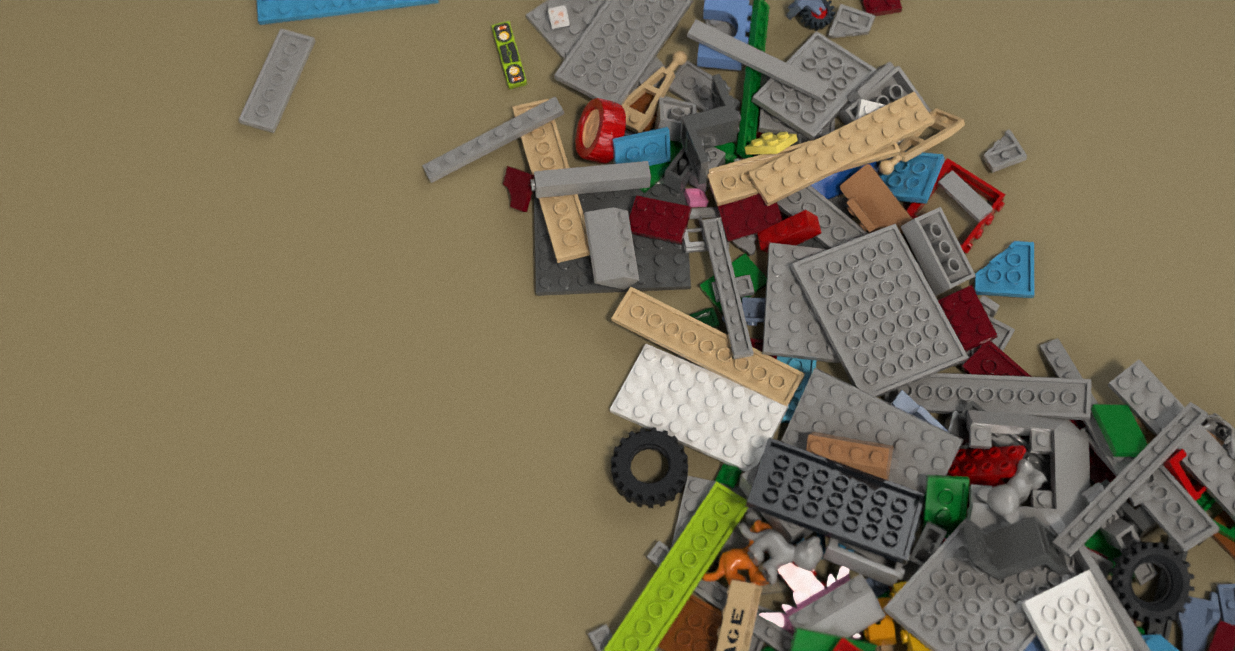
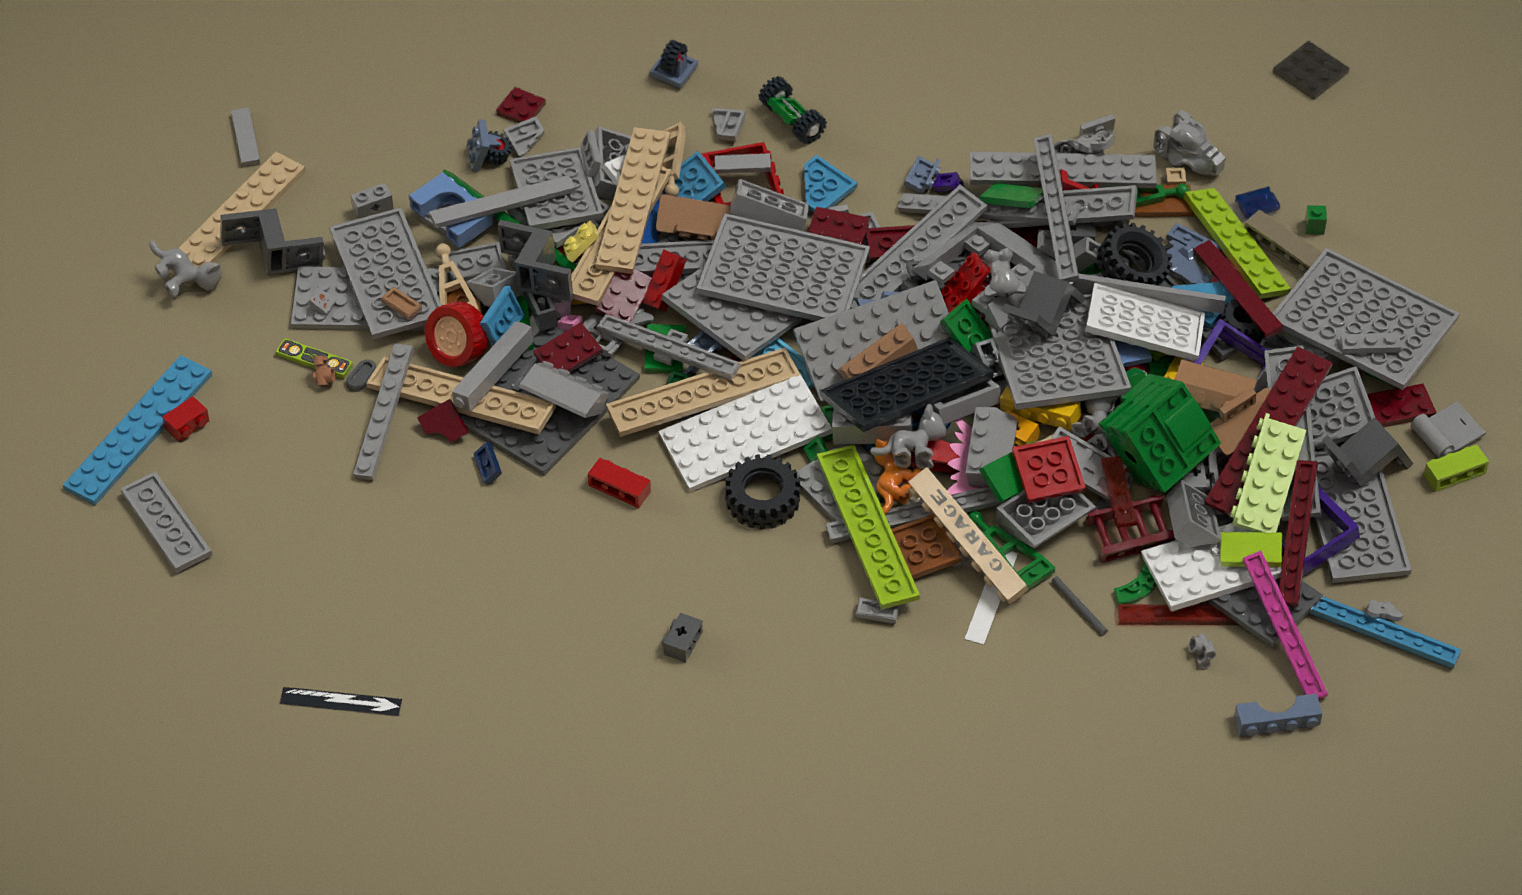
camera: 55 degrees left, 15 degrees down
none -> red brick [162,396,210,442]
none -> black sticker [279,687,402,716]
none -> nougat plate [313,356,335,386]
none -> dark grey tile [347,360,376,392]
none -> medium nougat tile [381,287,422,321]
none -> dark blue plate [473,442,502,485]
none -> red brick [588,457,651,508]
none -> plate [649,39,698,89]
none -> dark grey brick [662,613,703,662]
none -> black plate [758,76,827,144]
none -> sand blue bracket [903,155,941,195]
none -> dark purple bracket [933,172,964,192]

